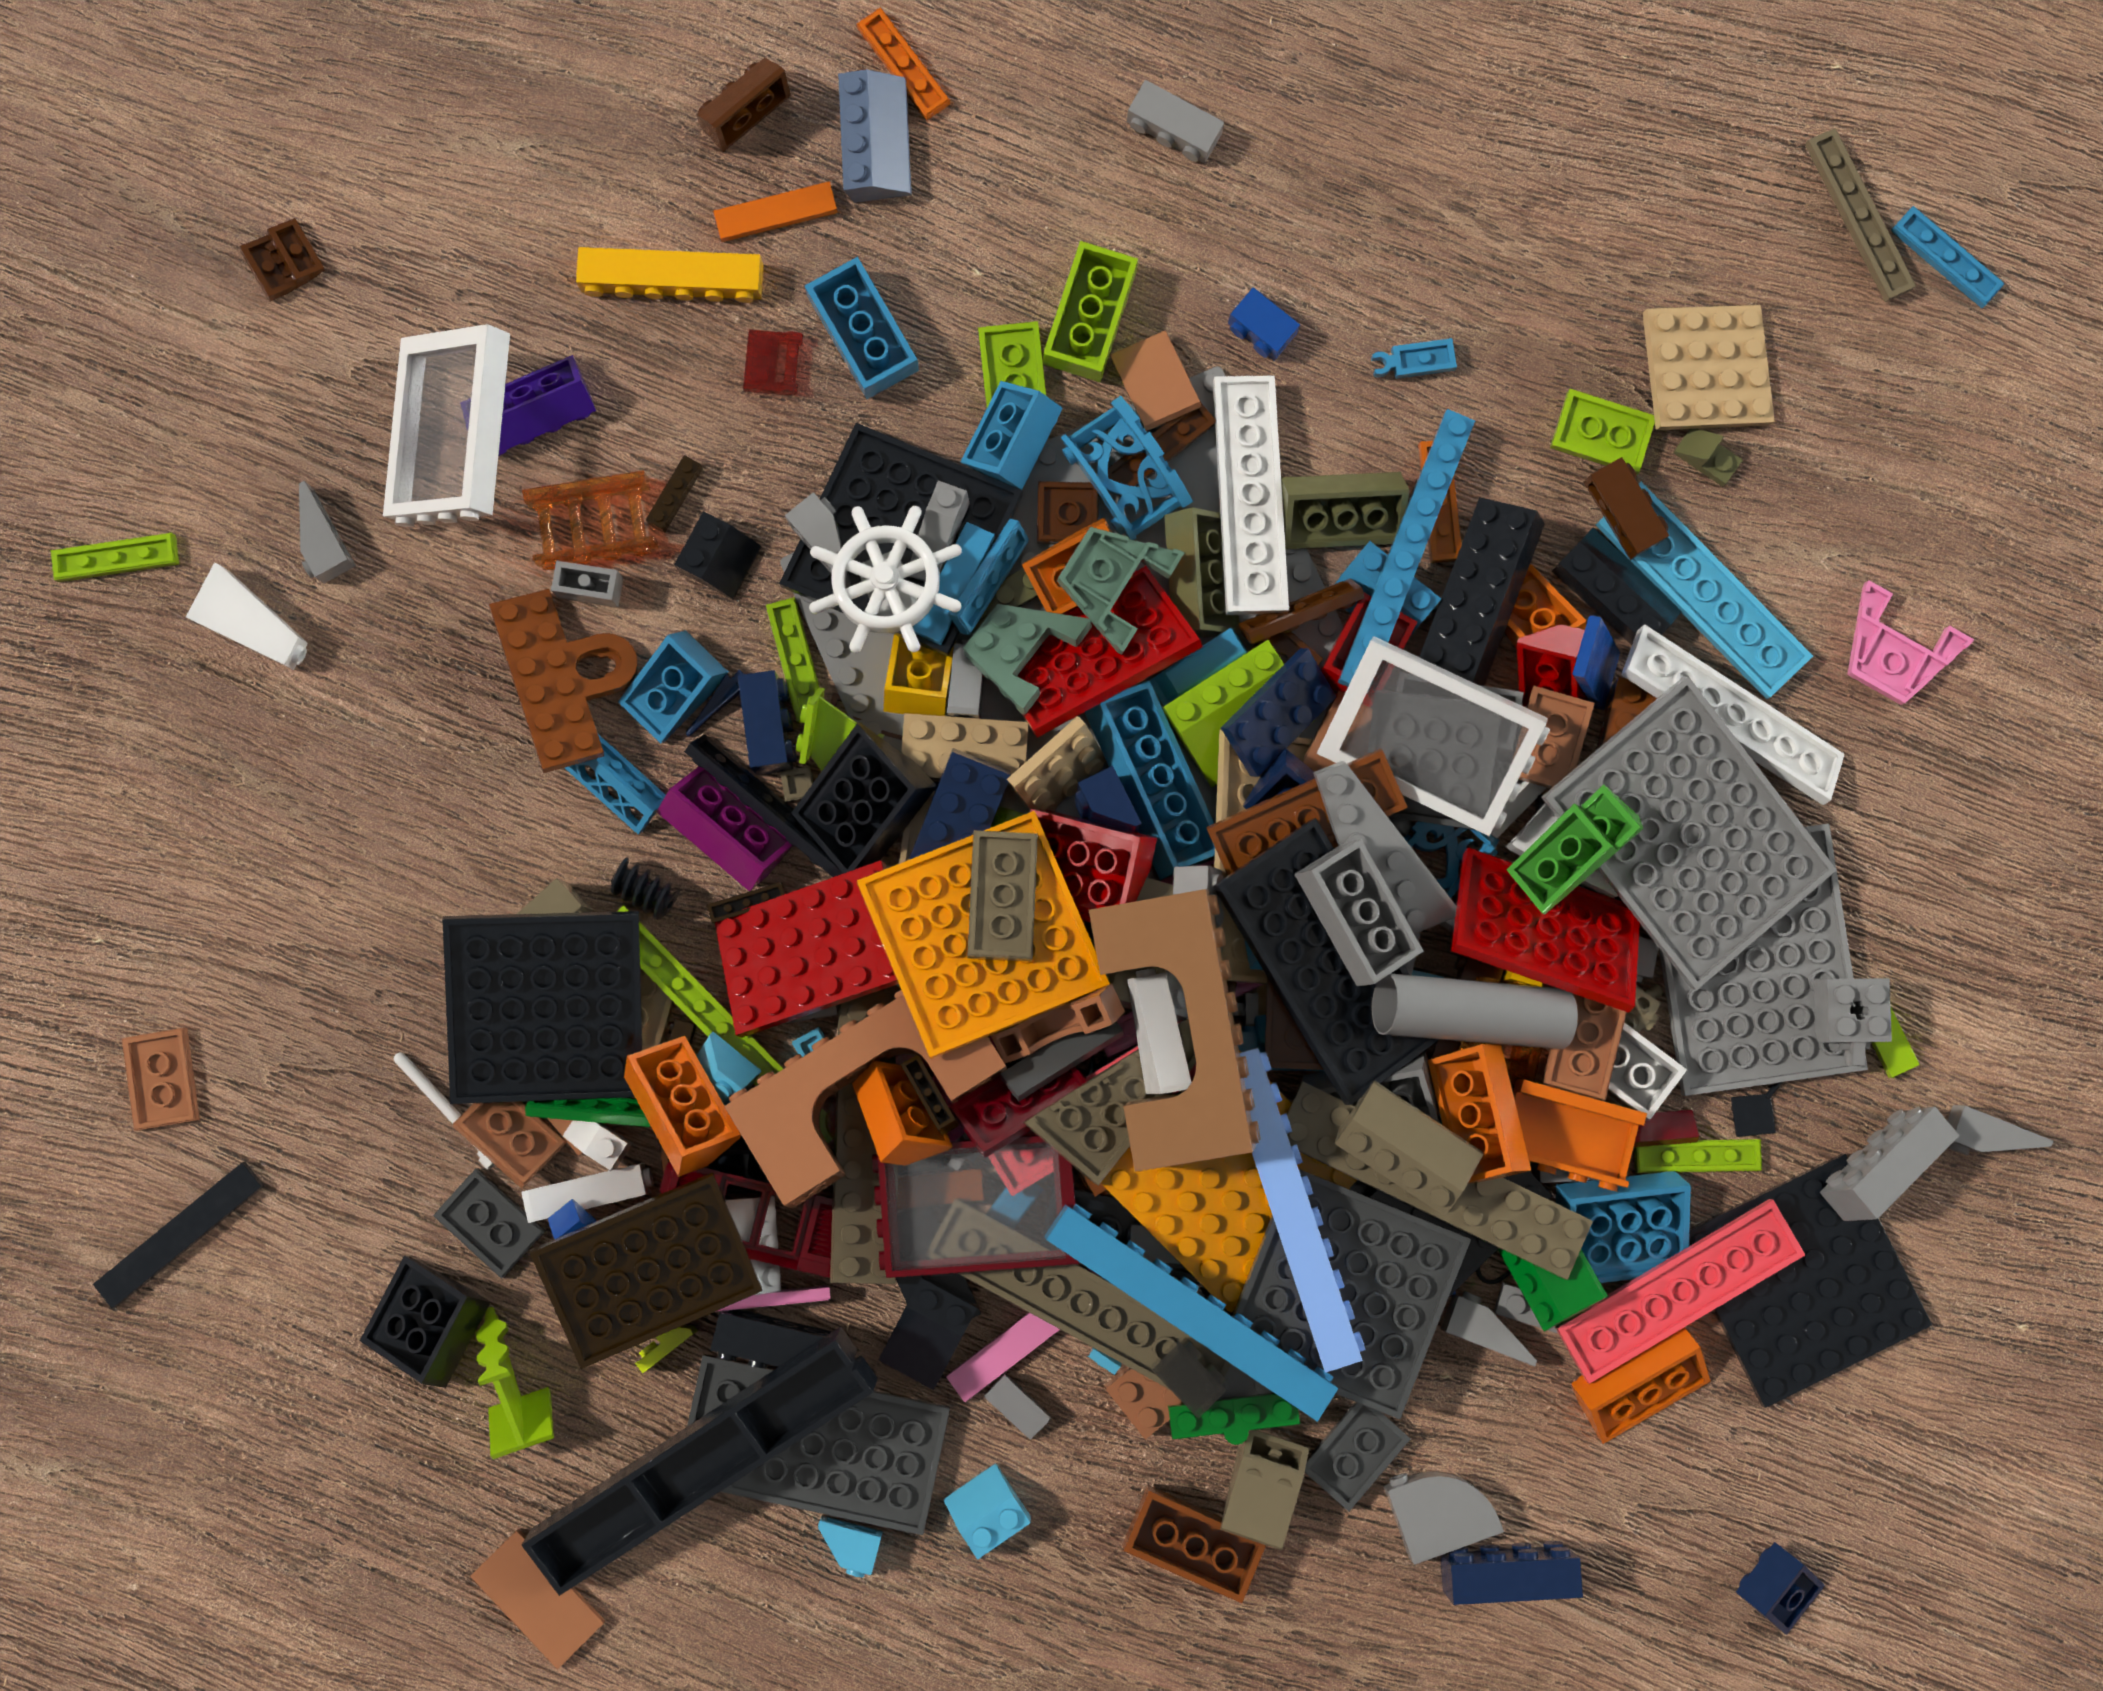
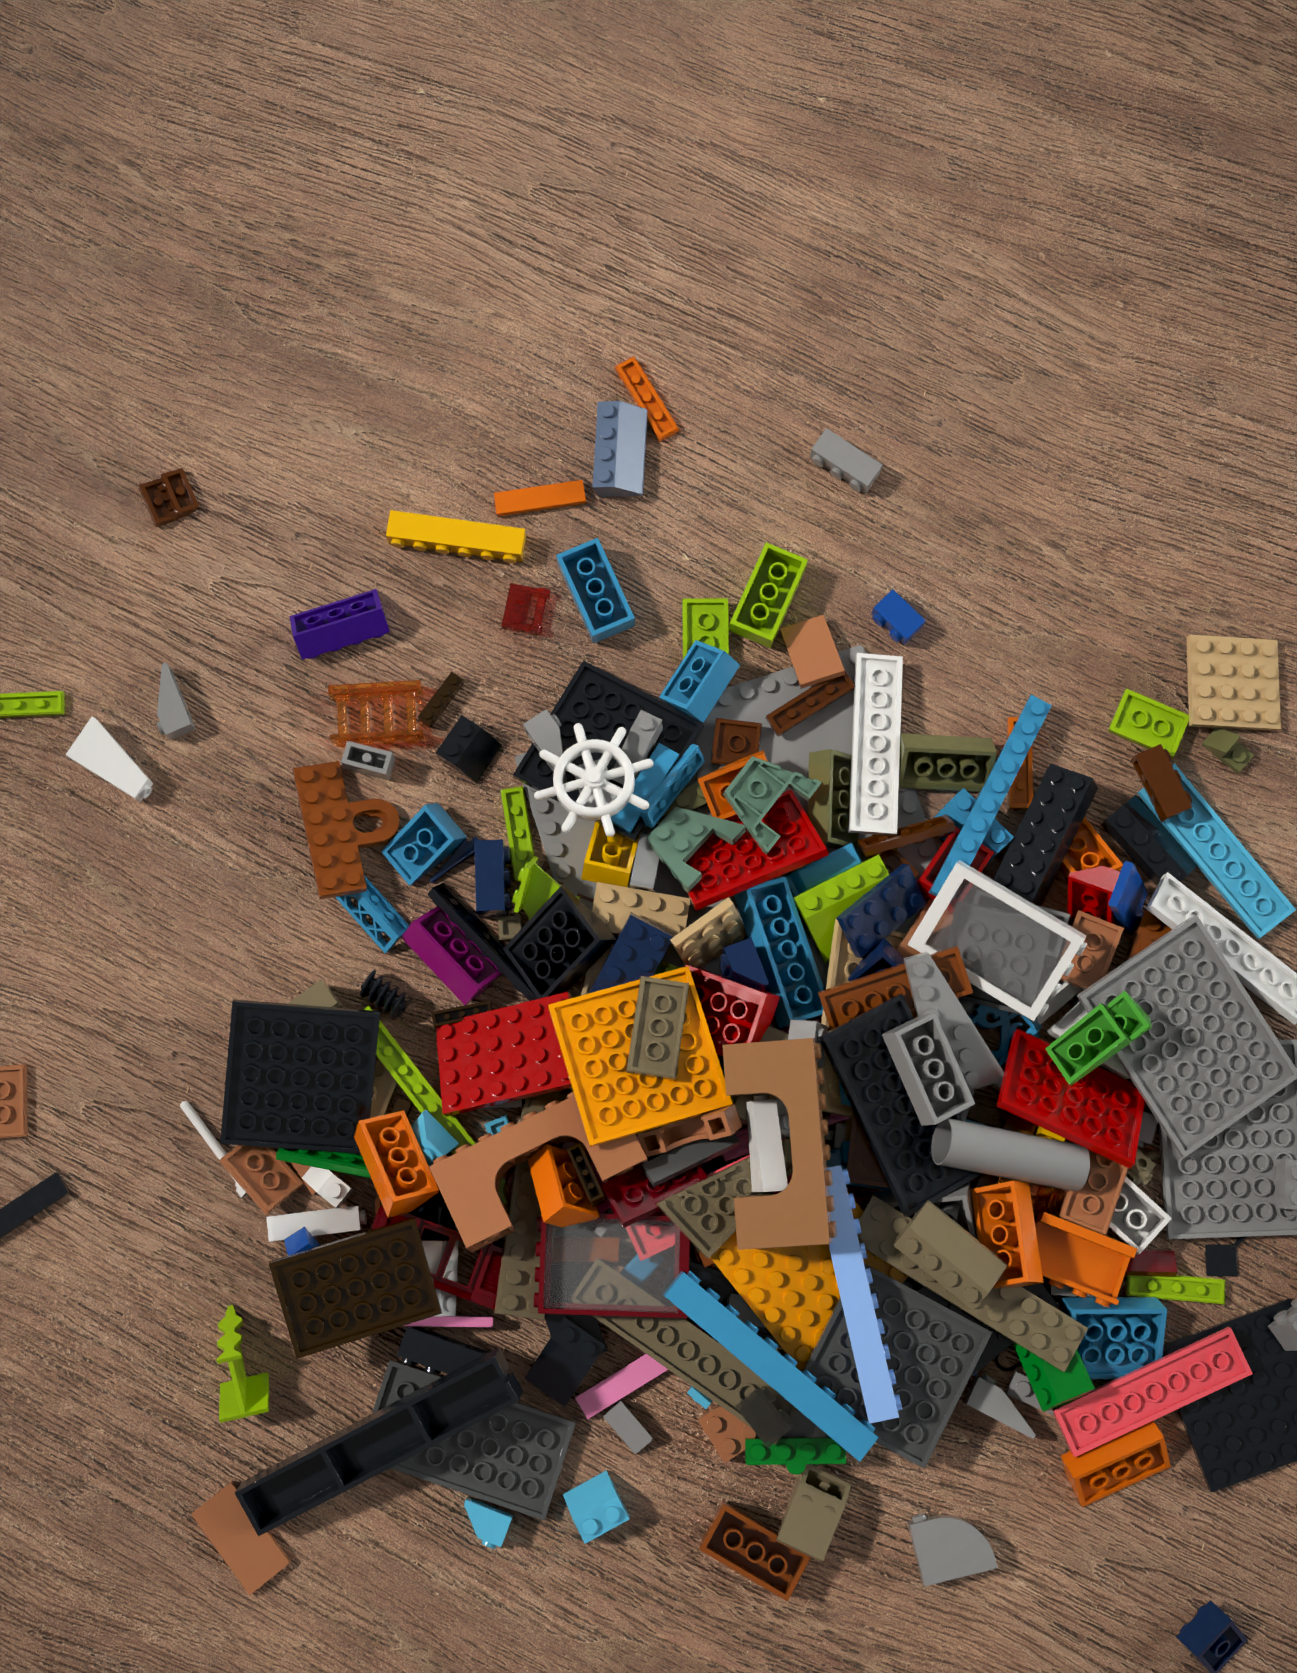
camera: 10 degrees right, 5 degrees down
black slope [359,1255,491,1388] -> none
window [383,324,510,527] -> none
dark grey tile [433,1168,546,1279] -> none
neon yellow slope [635,1324,698,1374] -> none
reddish brown slope [696,57,791,152] -> none
dark azure fence [1061,396,1193,540] -> none
dark grey plate [1305,1402,1411,1512] -> none
dark azure plate [1371,338,1457,379] -> none
dark blue brick [1440,1541,1583,1605] -> none

